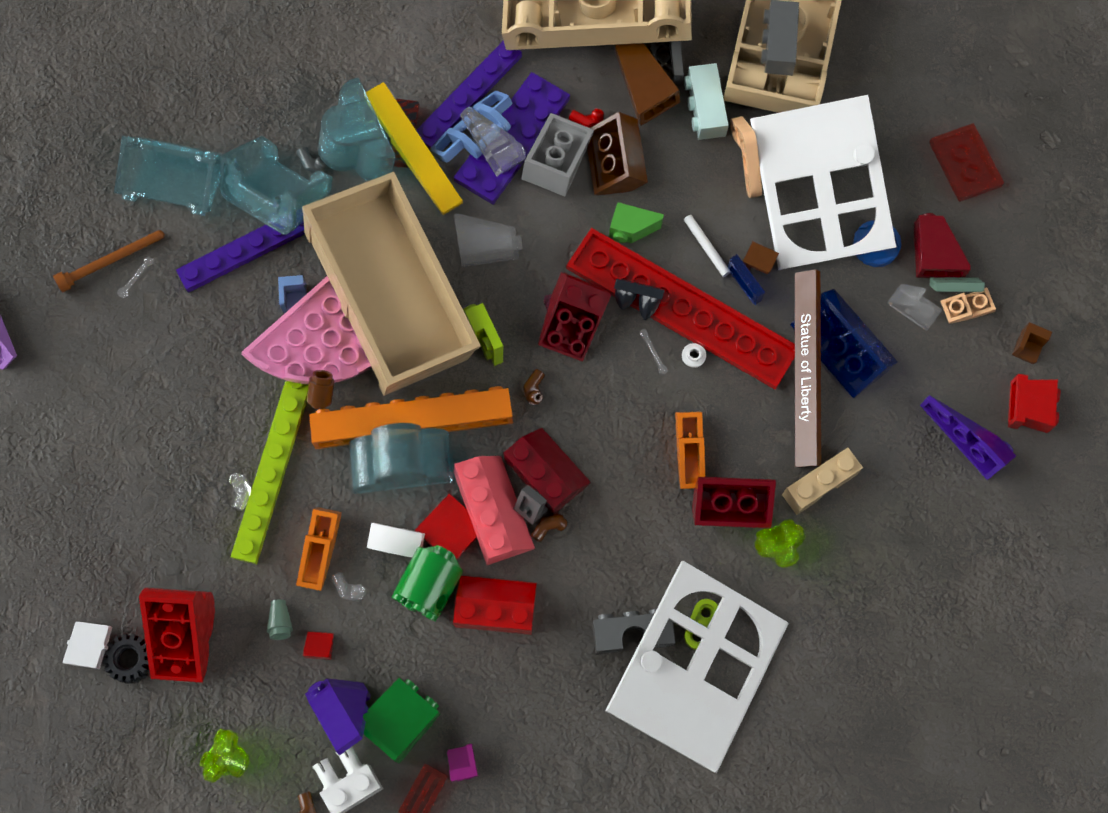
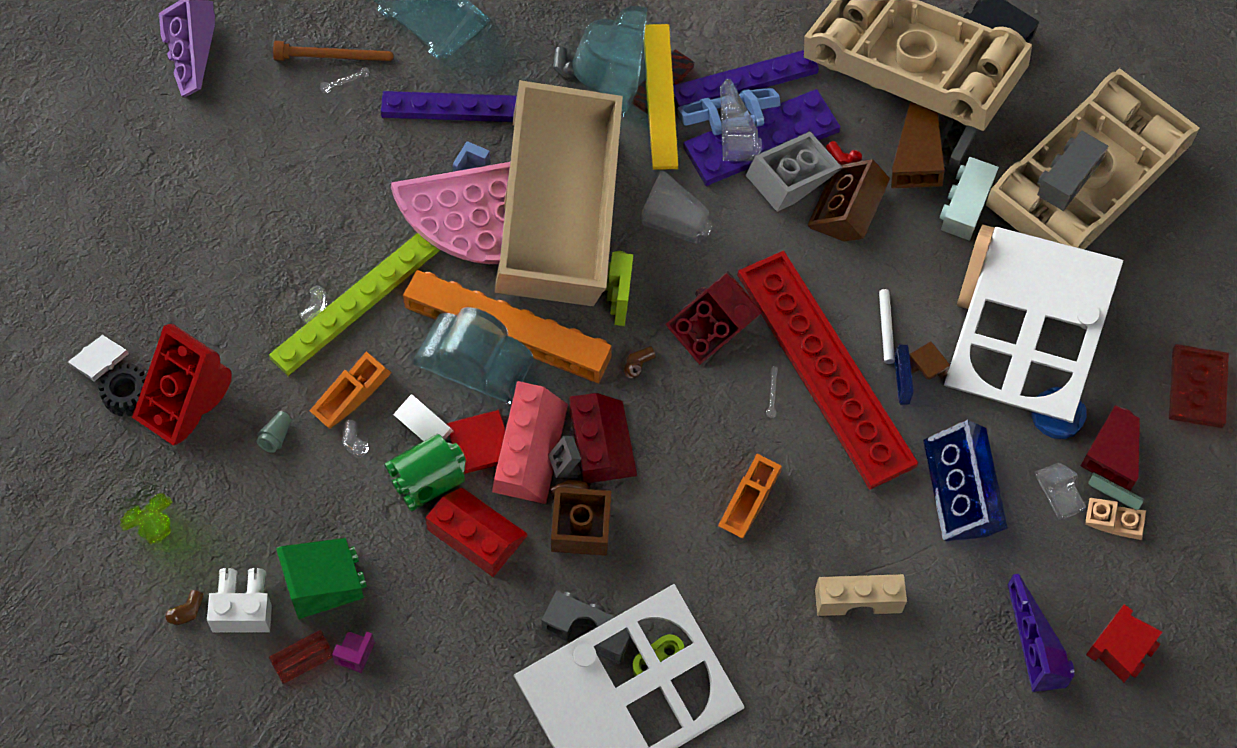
camera: 30 degrees right, 10 degrees down
clear light blue windscreen [219,136,333,235] -> none
red slope [303,632,334,660] -> none
dark purple wedge [305,678,371,756] -> none
reddish brown brick [307,370,335,409] -> none
bright green slope [609,202,664,243] -> none
black tile [614,278,665,320] -> none
white plate [682,343,706,368] -> none
dark red slope [692,477,776,528] -> none
clear neon green plate [755,519,805,568] -> none
tile [795,269,821,468] -> none
reddish brown panel [1012,322,1052,364] -> none
none -> reddish brown brick [551,487,611,556]

